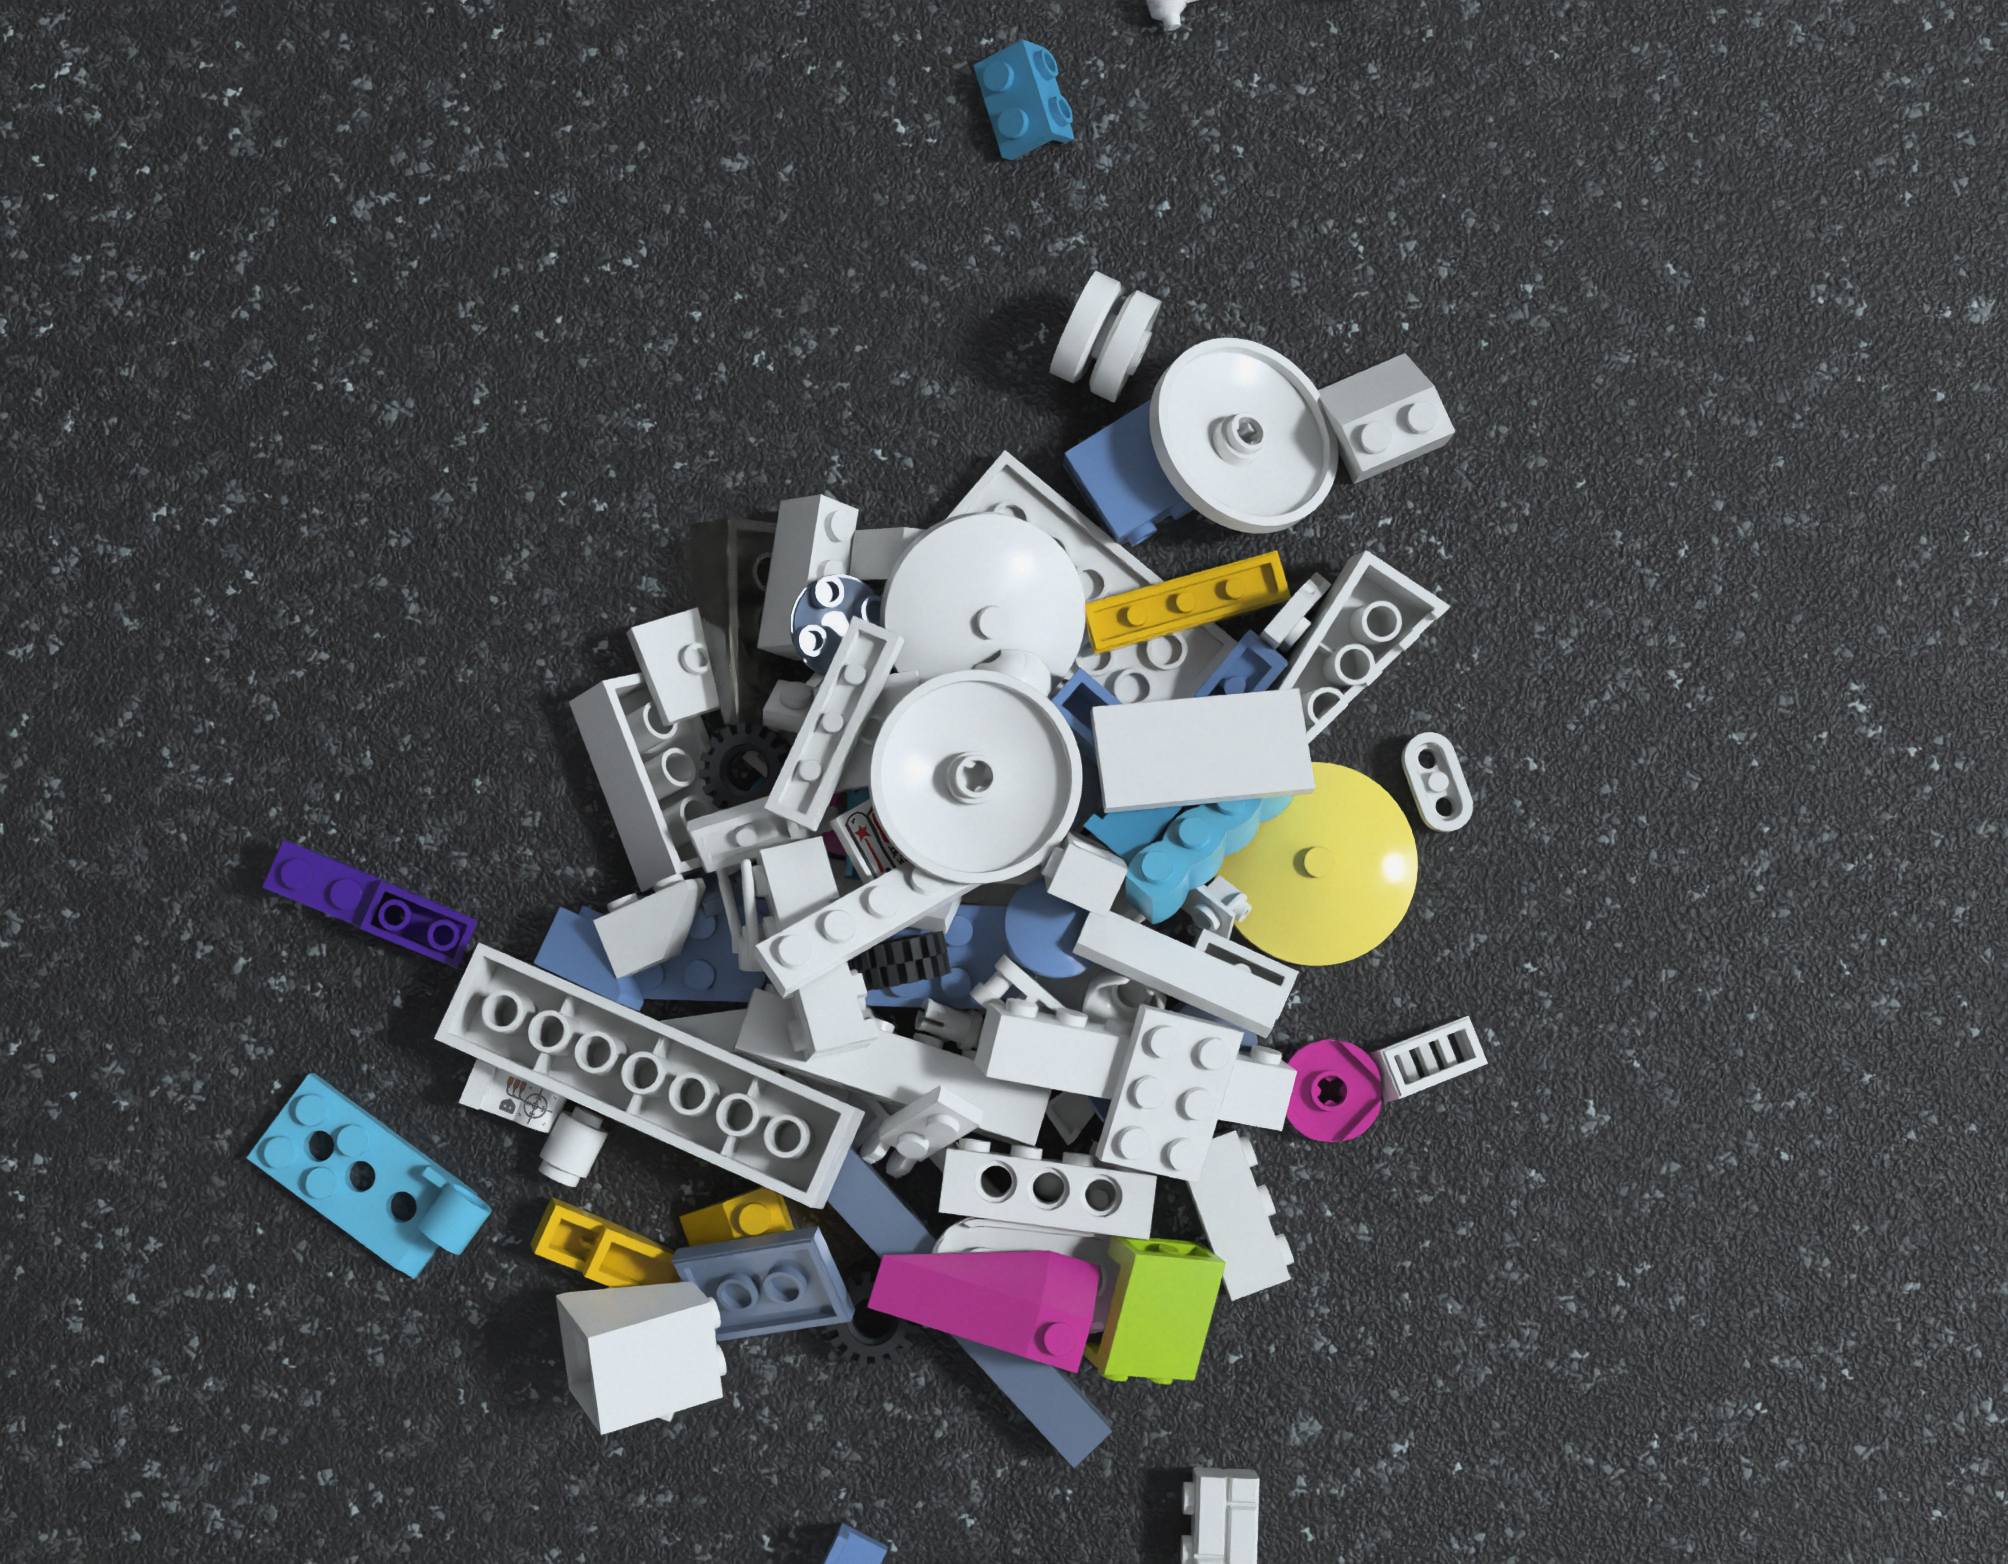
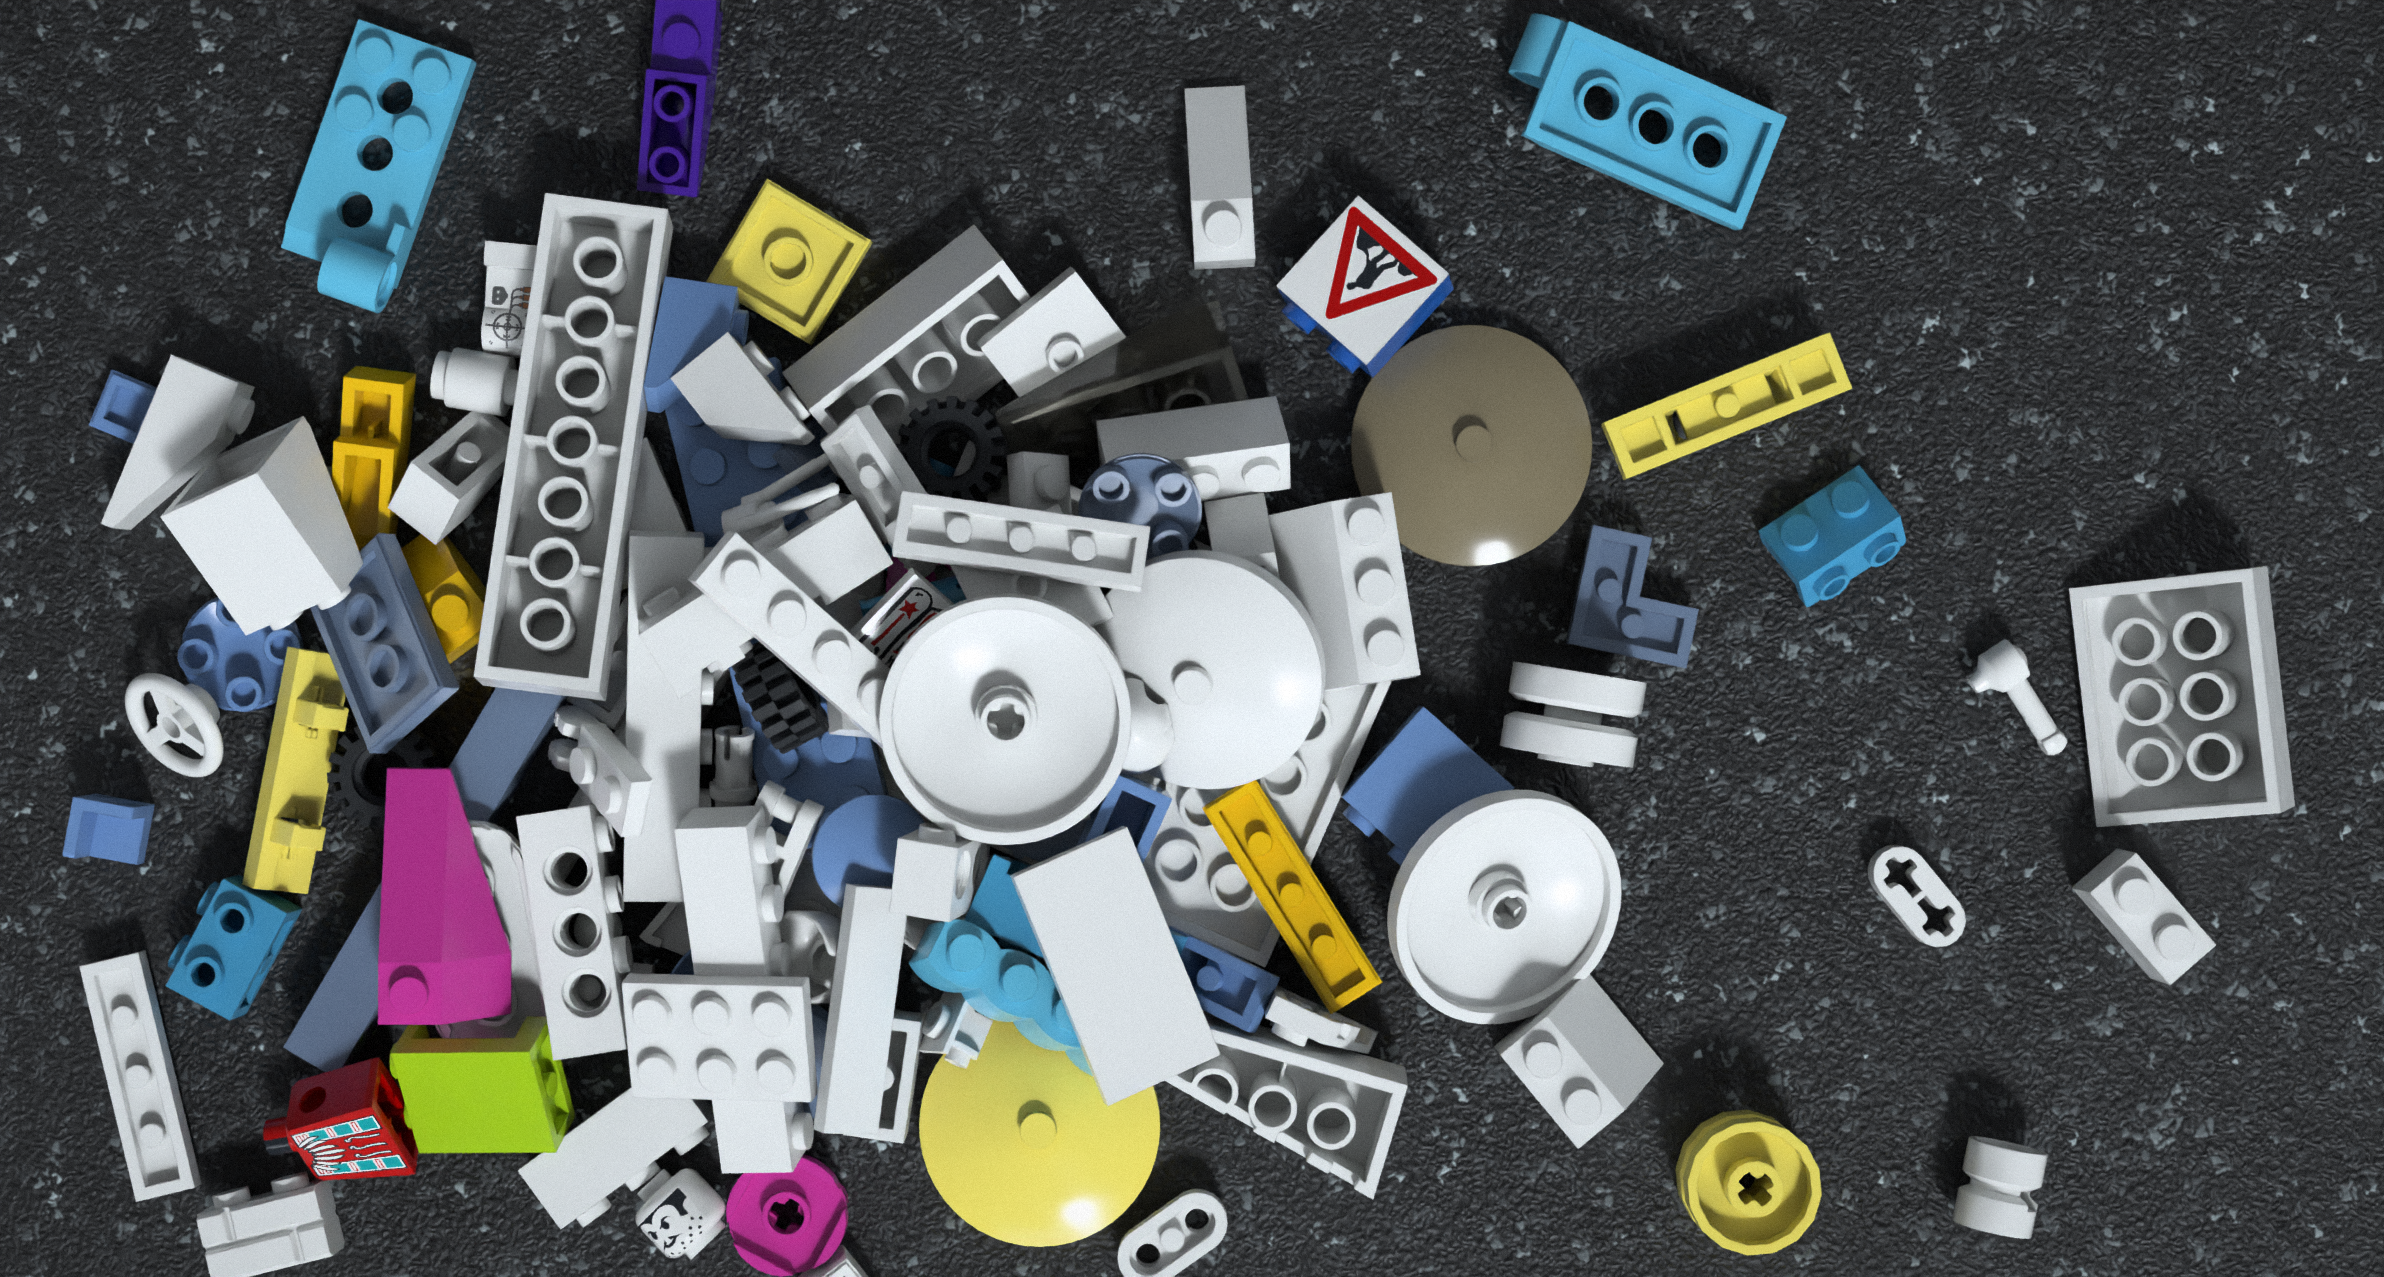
camera: 75 degrees right, 5 degrees up
none -> medium blue tile [89,370,157,444]
none -> white slope [101,355,255,530]
none -> white piece [125,673,224,777]
none -> dark azure brick [166,875,303,1021]
none -> medium blue dish [177,597,303,712]
none -> light yellow hinge [242,646,349,894]
none -> red torso [263,1058,418,1180]
none -> white slope [388,411,510,545]
none -> white head [635,1168,727,1260]
none -> light yellow tile [706,179,873,346]
none -> white slope [1185,85,1255,270]
none -> white slope [1268,492,1421,691]
none -> piece [1276,196,1454,378]
none -> dark tan dish [1350,325,1592,567]
none -> medium azure hinge [1508,13,1787,230]
none -> sand blue plate [1566,525,1699,668]
none -> light yellow hinge [1601,332,1852,480]
none -> light yellow wheel [1676,1110,1822,1256]
none -> white beam [1868,845,1966,947]
none -> white wheel [1952,1136,2048,1239]

